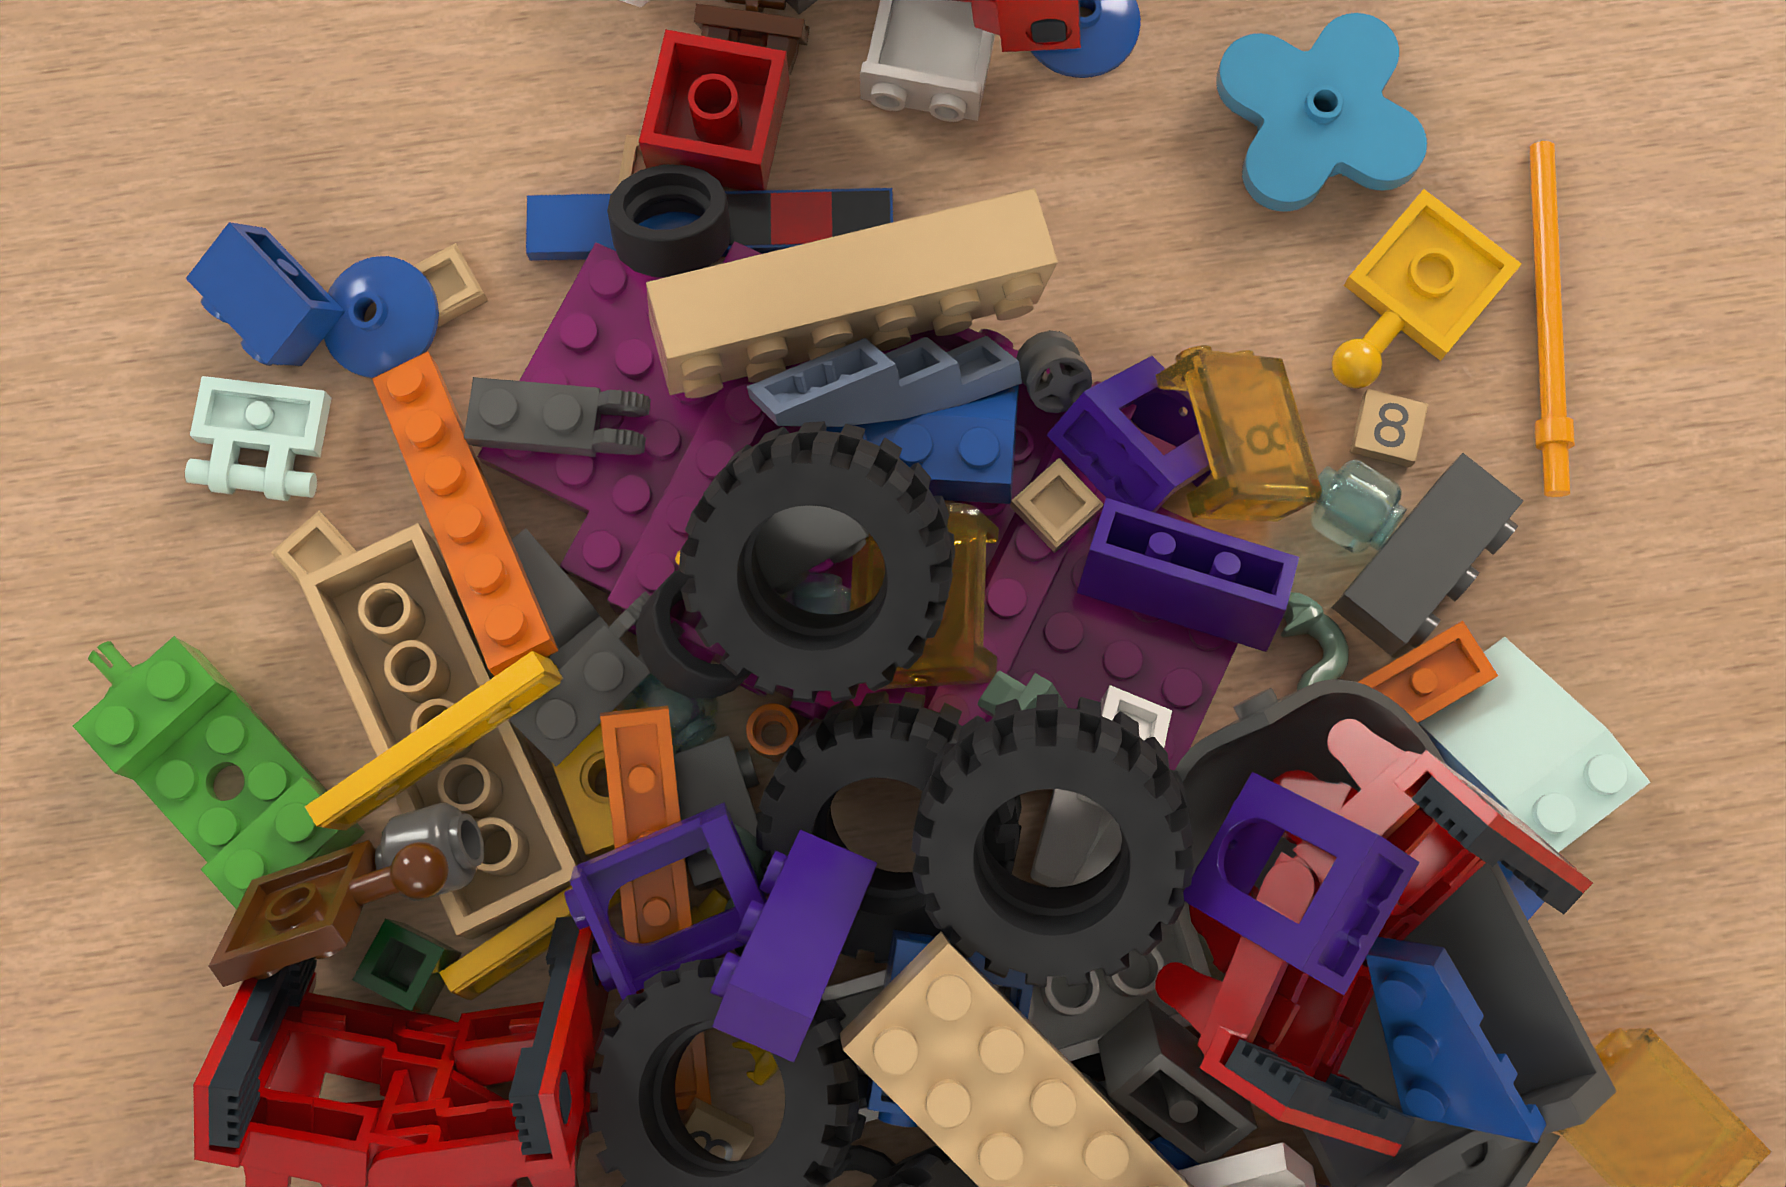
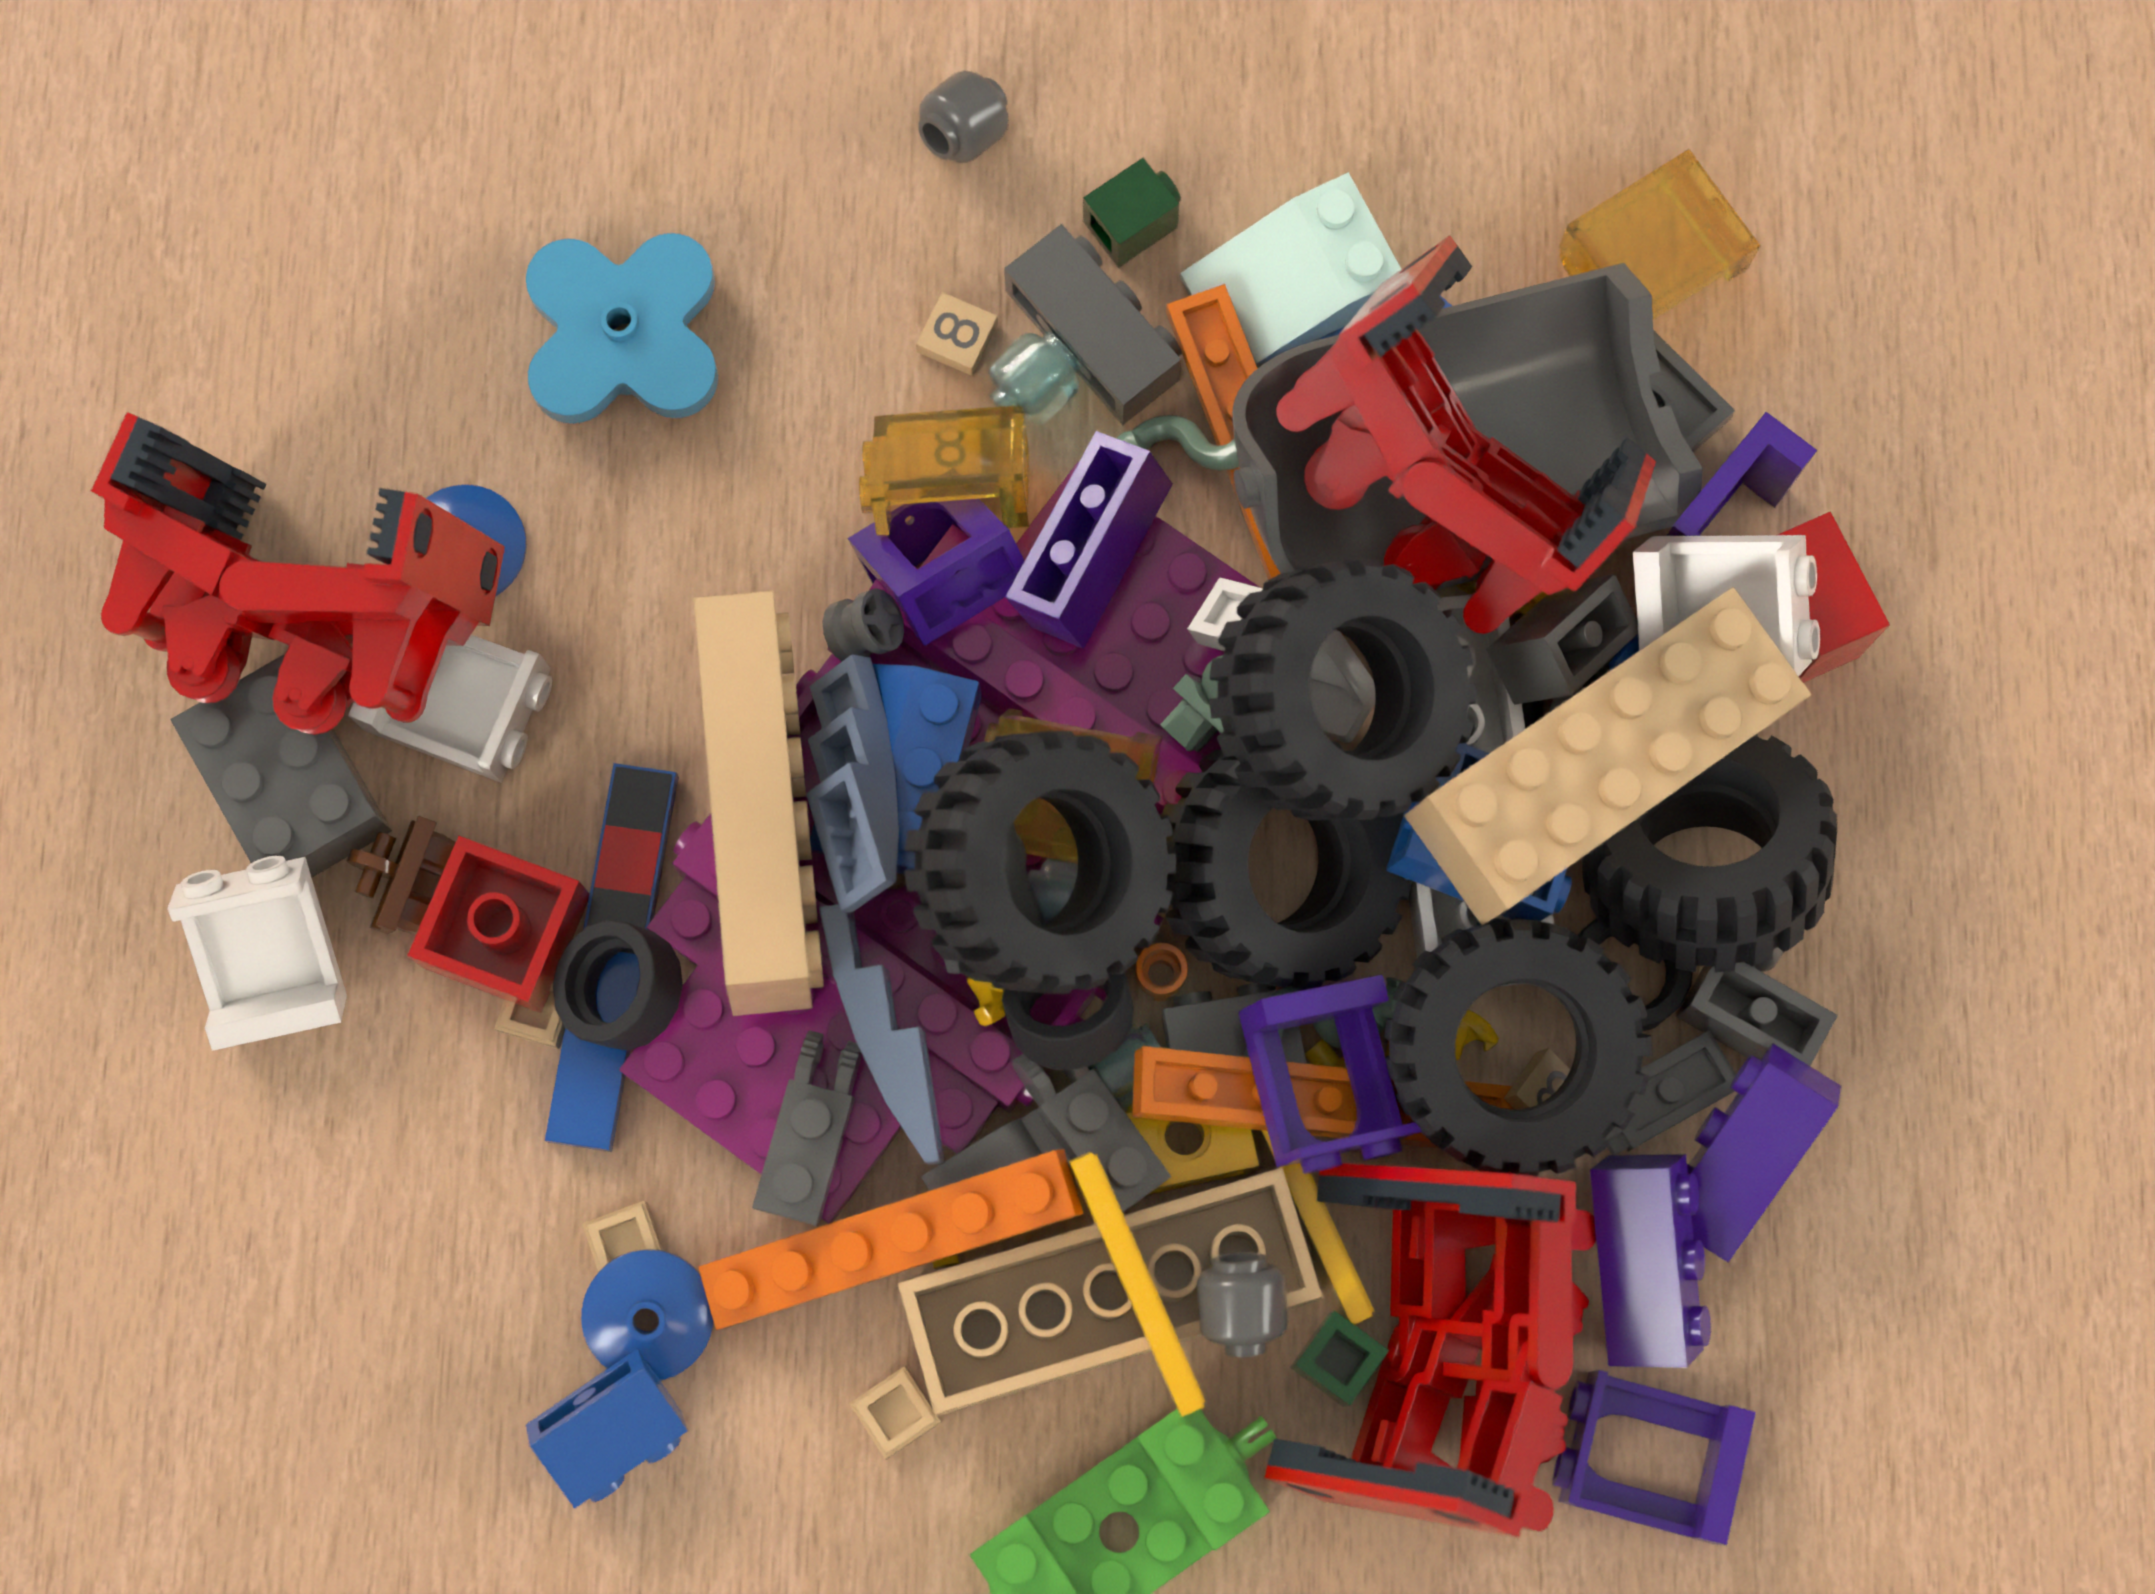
camera: 80 degrees left, 0 degrees up
light aqua plate [185,376,332,501] -> none
reddish brown plate [208,840,449,987] -> none
dark purple brick [710,830,877,1062] -> none
tan tile [1010,458,1104,553] -> none
dark purple panel [1183,772,1420,995] -> none
yellow plate [1332,189,1522,389] -> none
blue wing [1366,937,1547,1143] -> none
light orange bar [1530,141,1575,497] -> none
none -> sand blue slope [819,904,945,1165]
none -> dark grey head [918,70,1009,163]
none -> dark green brick [1083,157,1181,268]

